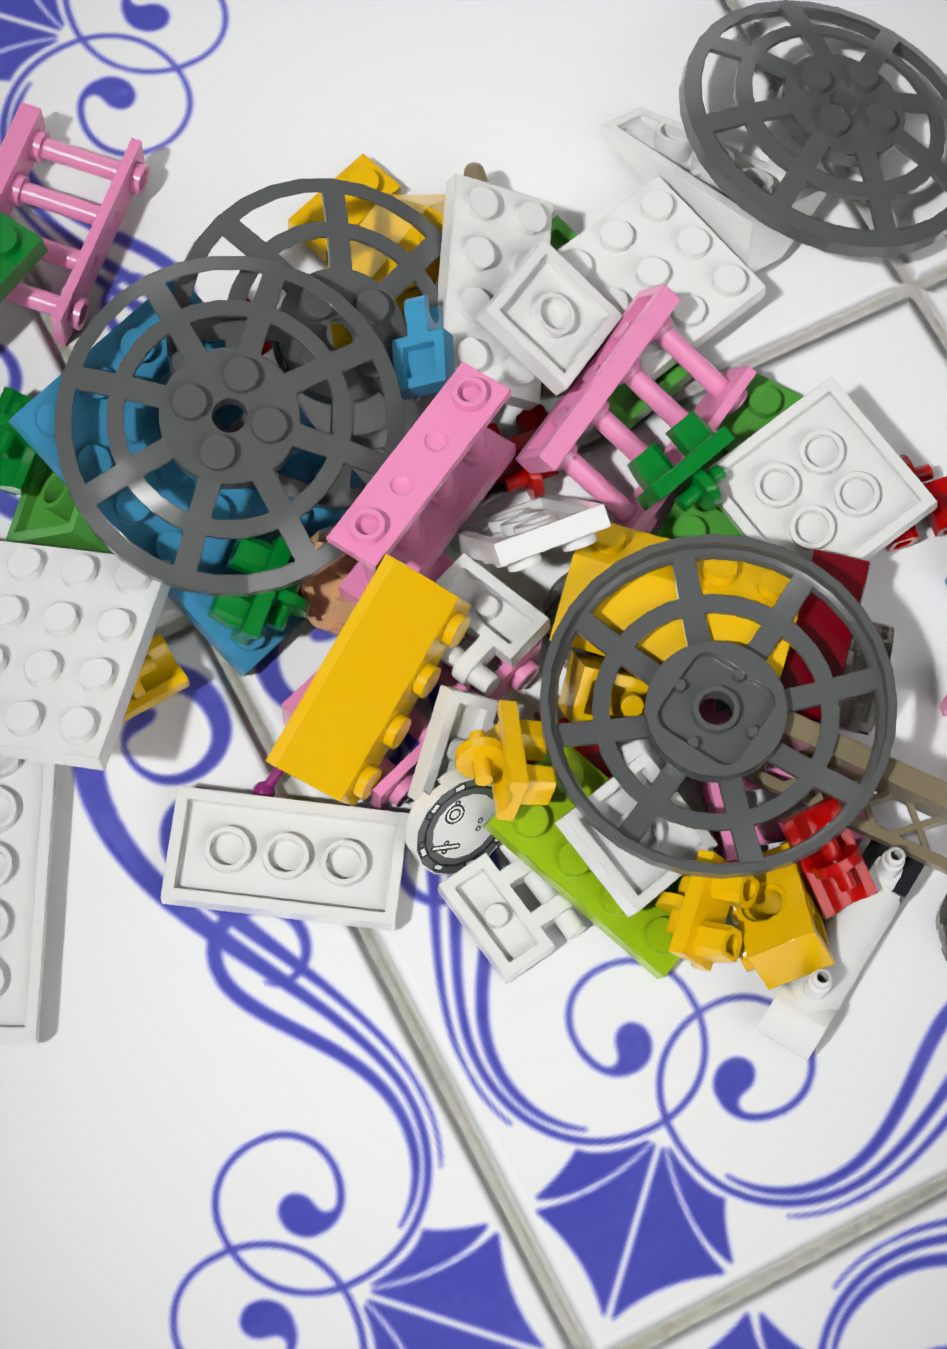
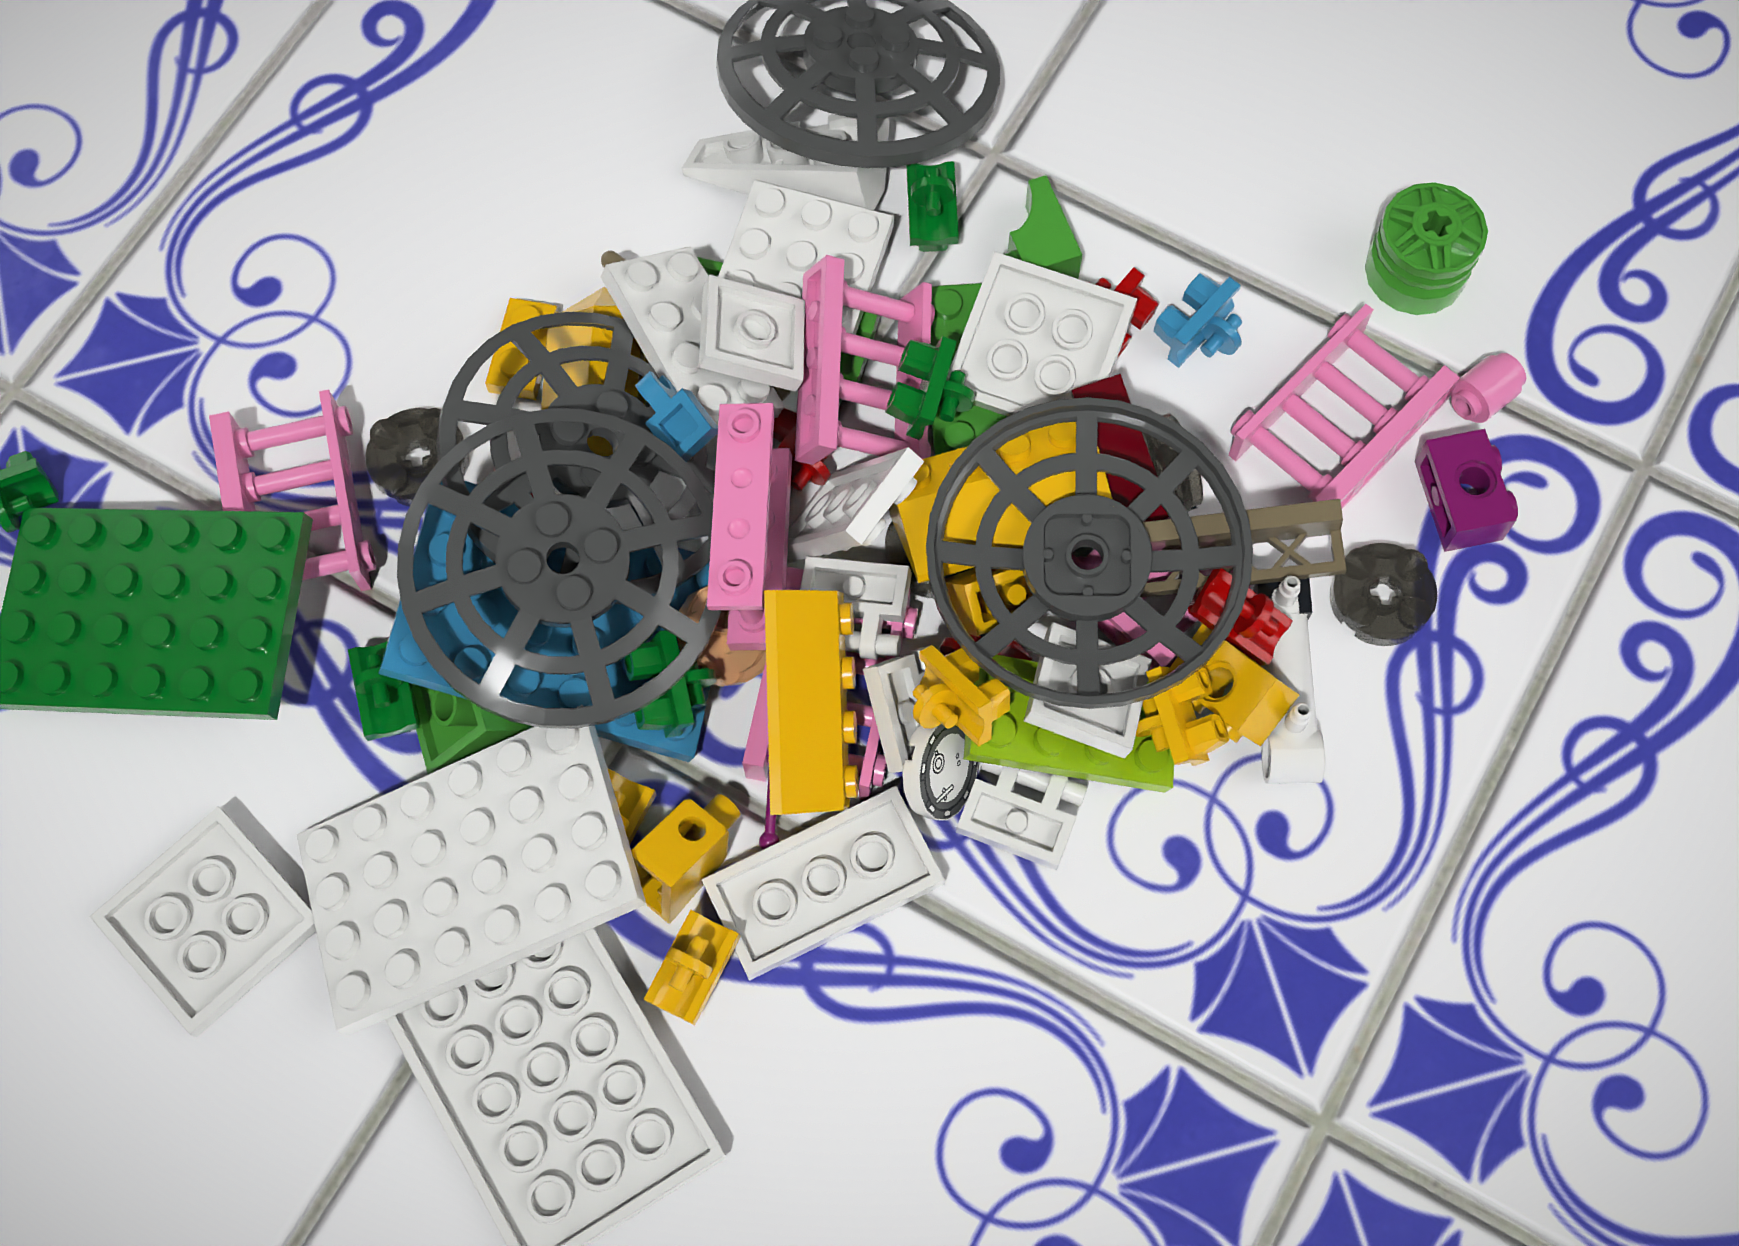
camera: 25 degrees left, 0 degrees up
none -> clear smoke plate [365,408,469,507]
none -> yellow torso [631,794,741,924]
none -> yellow hips [644,909,741,1026]
none -> green hips [906,161,959,252]
none -> bright green arch [1004,175,1082,279]

